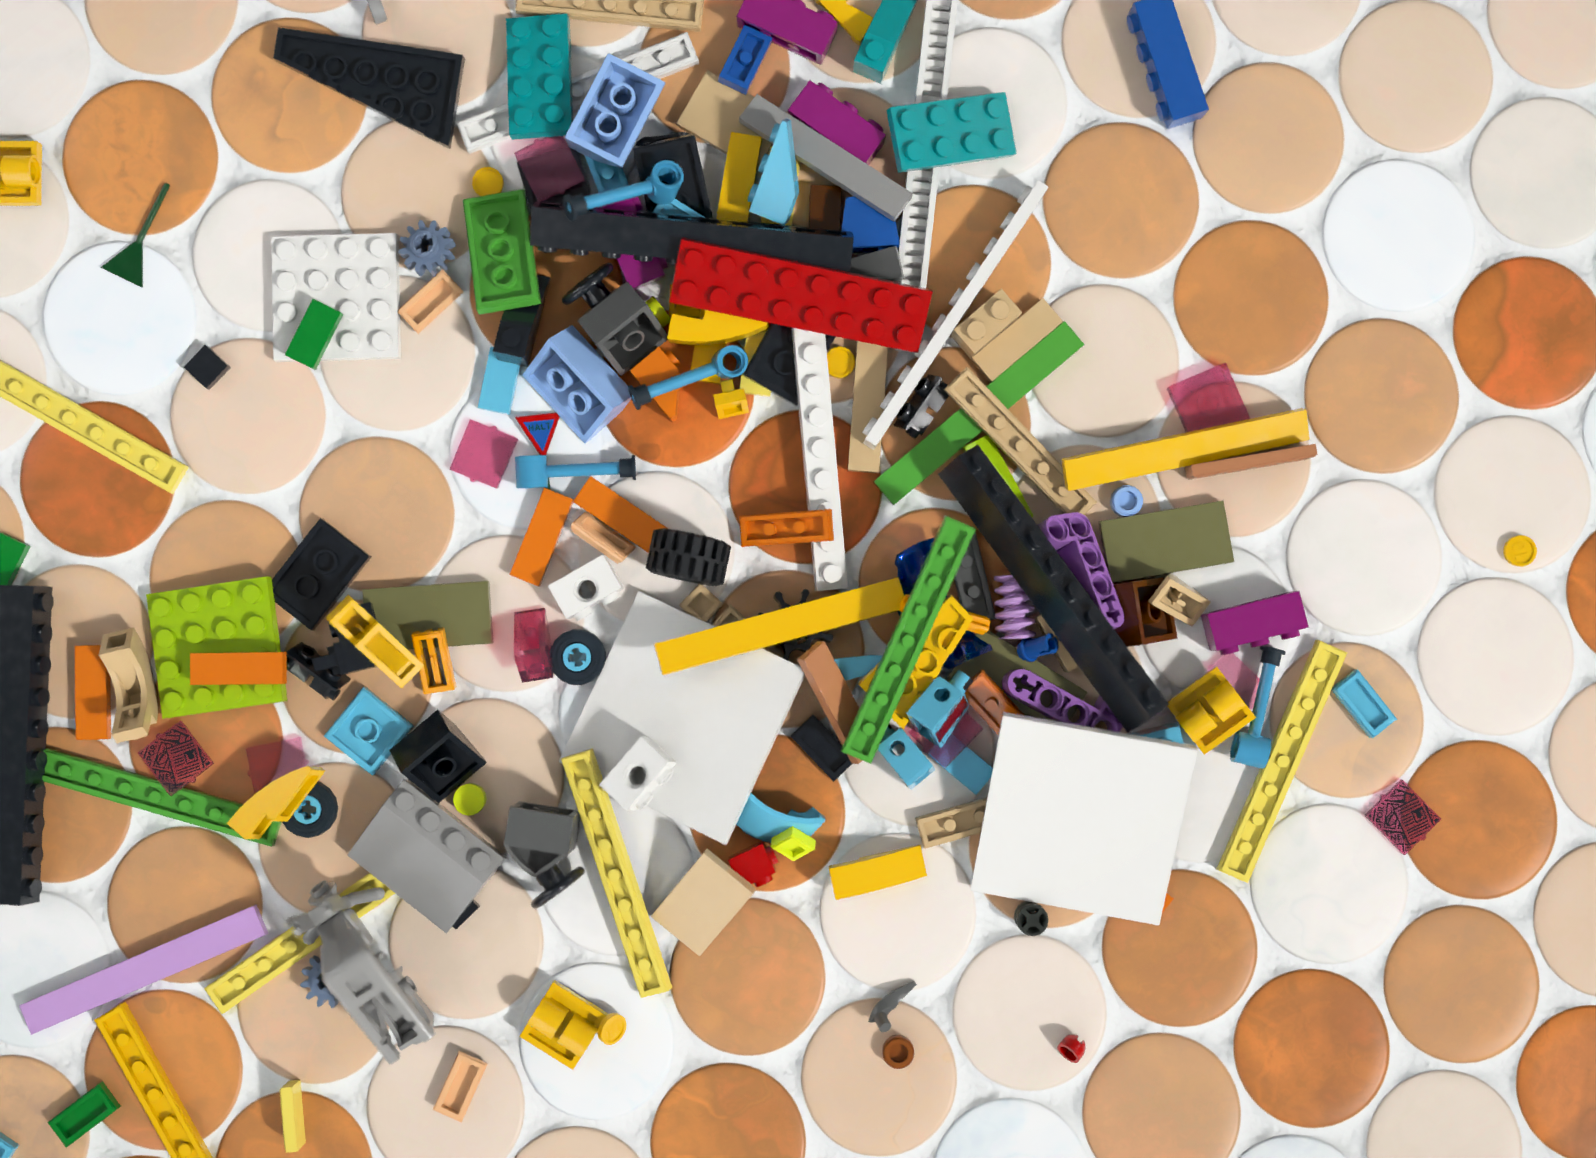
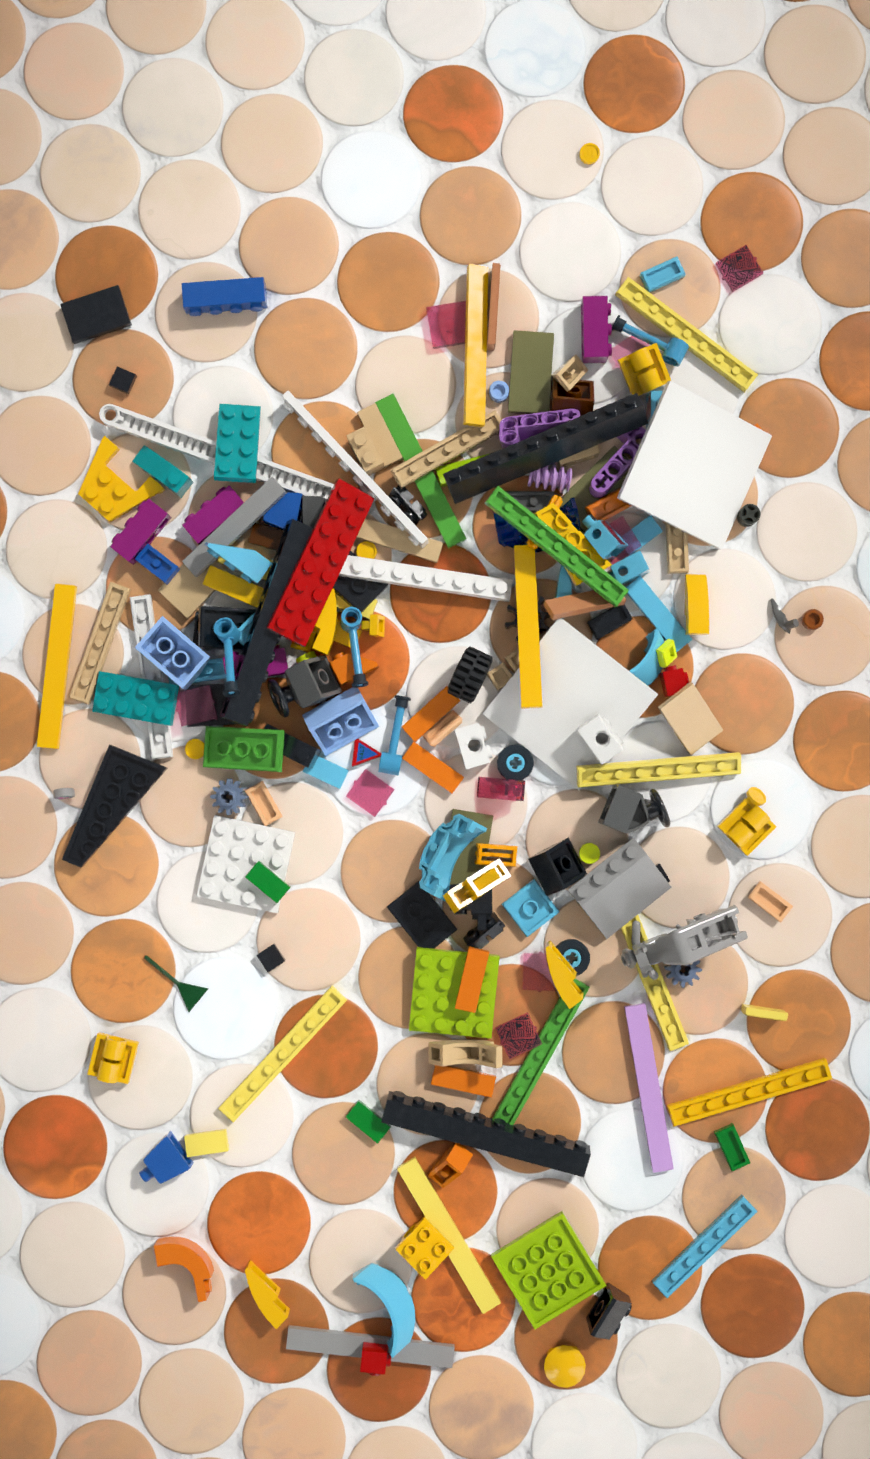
camera: 75 degrees left, 0 degrees up
orange tile [739,509,834,547] -> none
blue pin [1017,633,1059,662] -> none
red hinge [1057,1034,1086,1063] -> none
none -> medium azure windscreen [419,814,487,901]
none -> medium azure tile [626,576,692,652]

